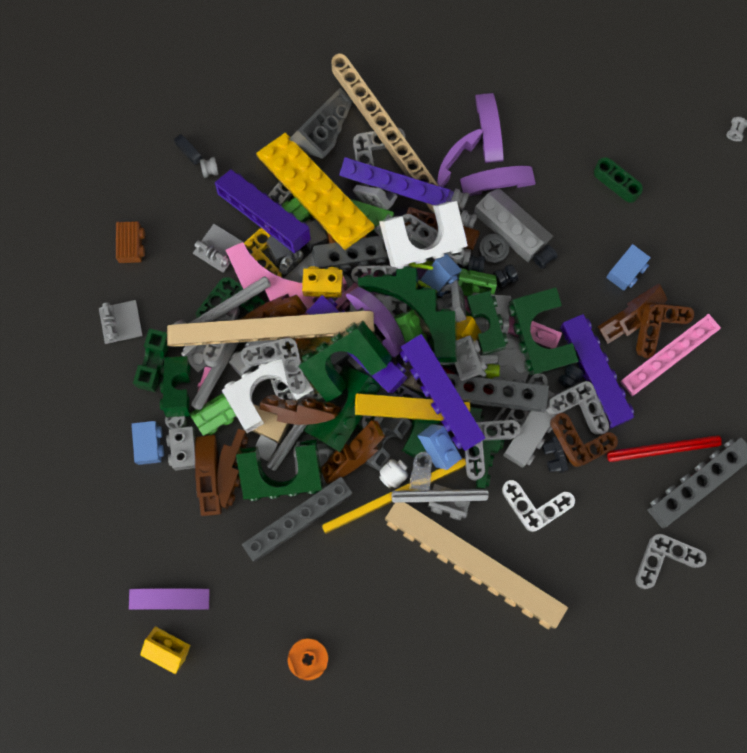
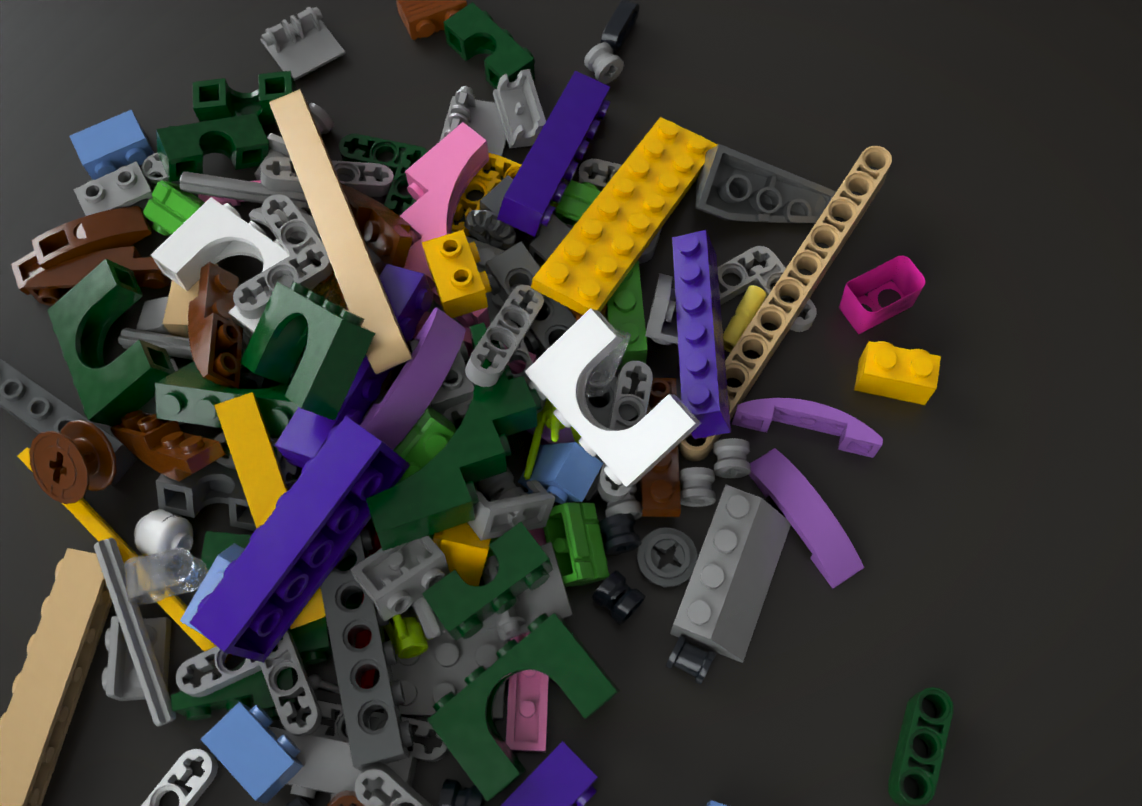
camera: 70 degrees right, 10 degrees down
light grey axle [188,276,271,324] -> none
medium lavender slope [475,93,503,163] -> none
none -> reddish brown piece [29,419,117,504]
none -> medium blue brick [200,702,304,804]
none -> dark green arch [443,2,535,89]
none -> light grey beam [465,285,544,387]
none -> light grey hinge [493,69,546,149]
none -> light yellow piece [723,285,767,352]
none -> dark pink piece [839,256,925,335]
none -> yellow brick [854,341,941,405]

